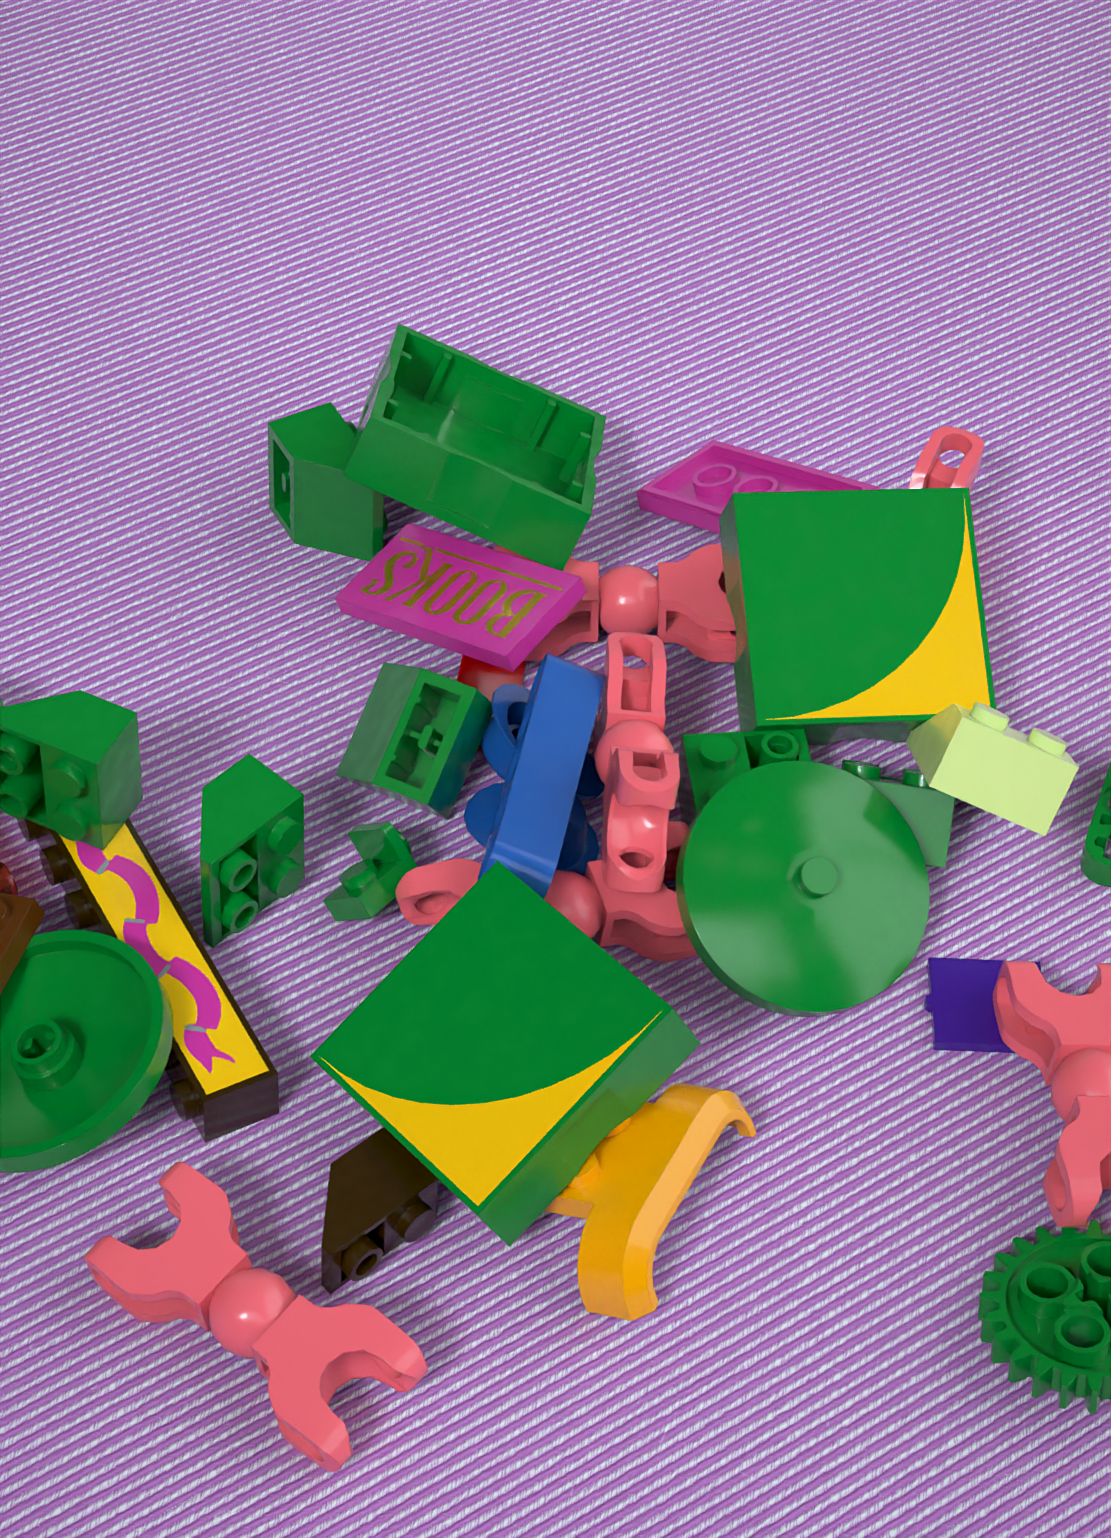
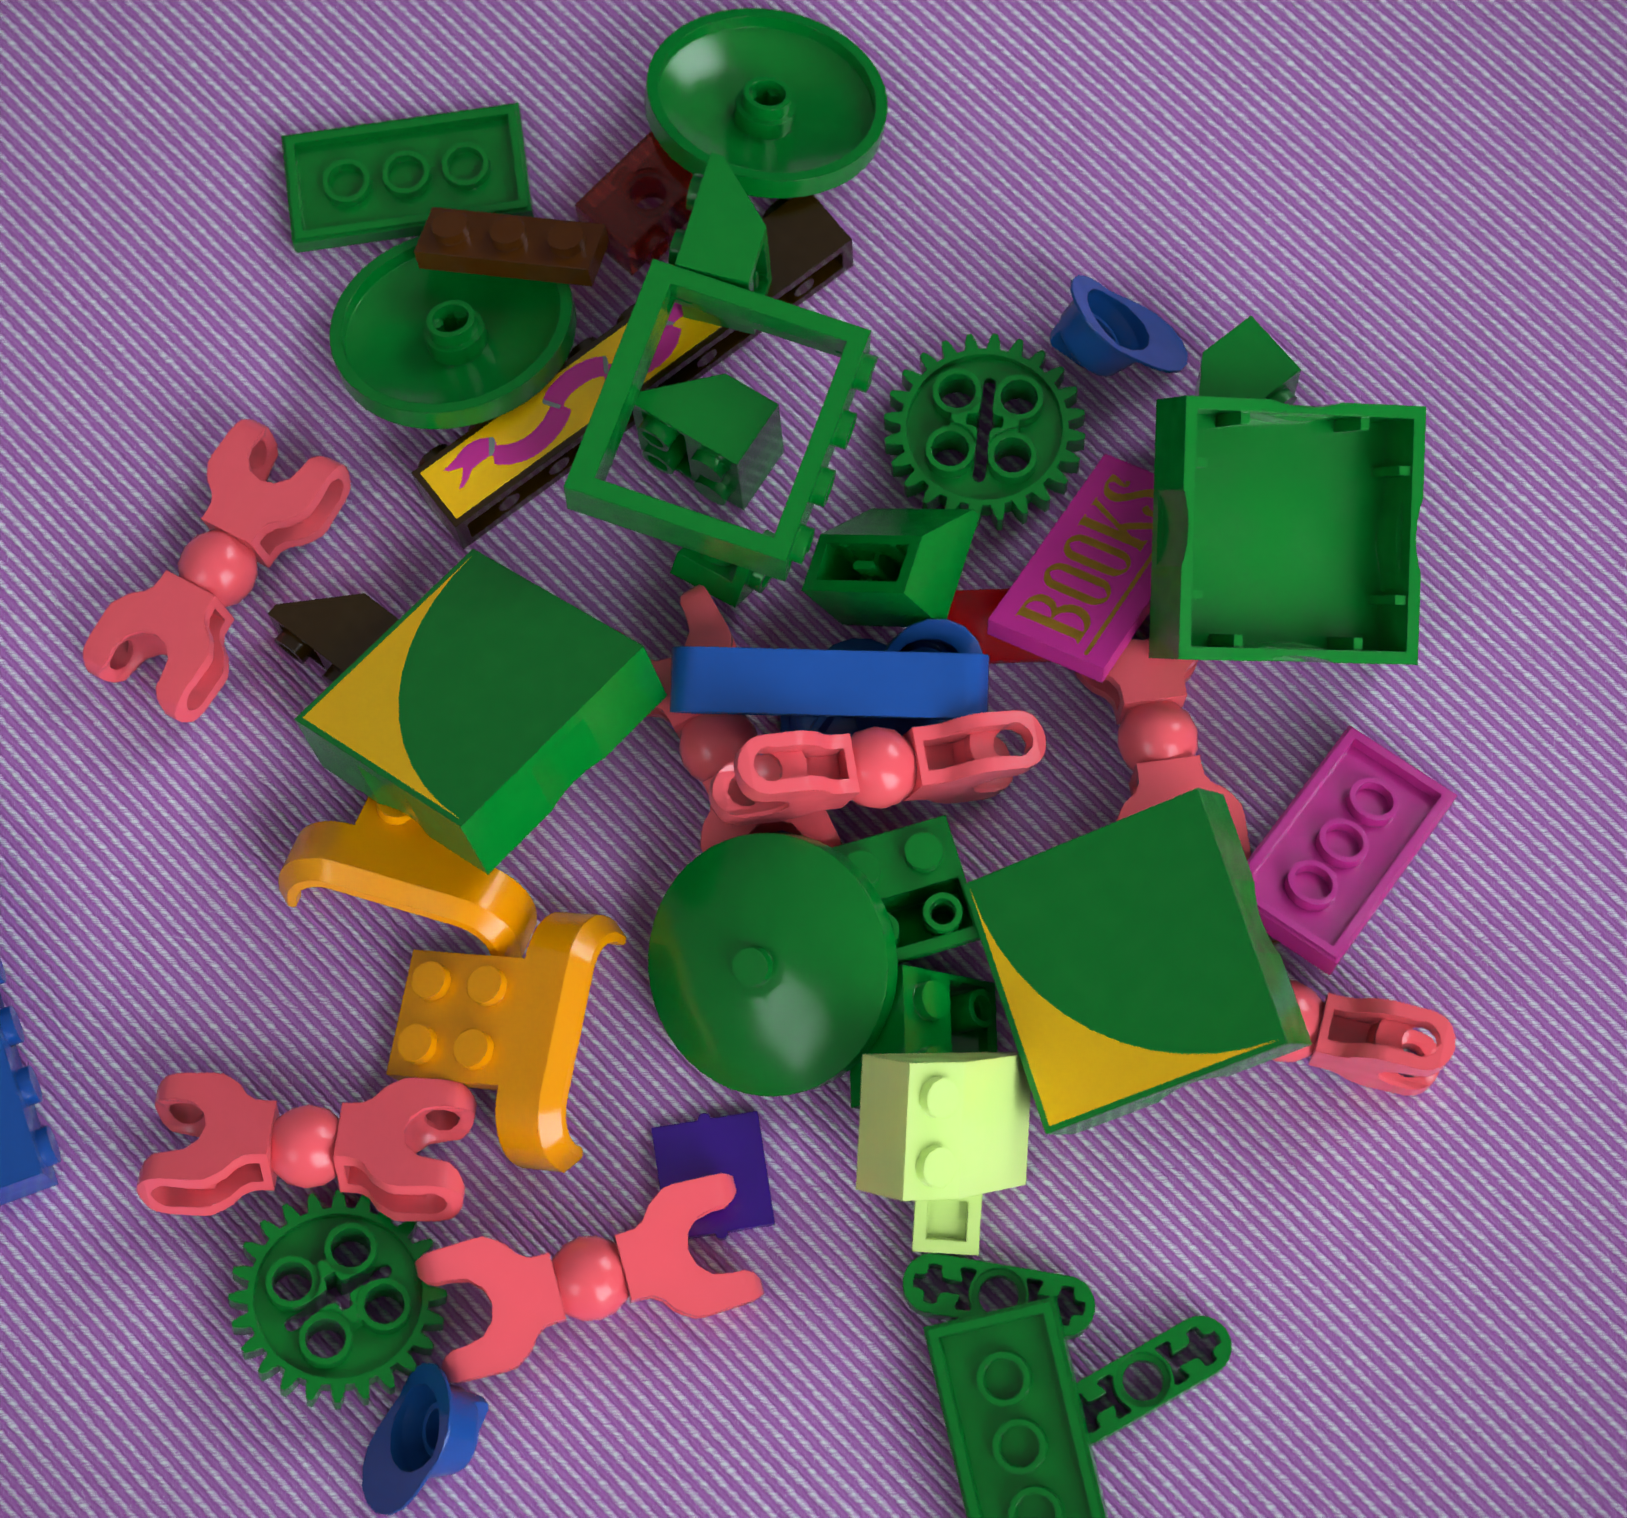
camera: 90 degrees right, 25 degrees up
none -> coral piece [136,1072,477,1222]
none -> light orange piece [386,912,627,1173]
none -> green window [564,259,878,582]
none -> green gear [884,333,1085,531]
none -> yellowish green plate [911,1194,983,1256]
none -> blue piece [1049,275,1188,377]

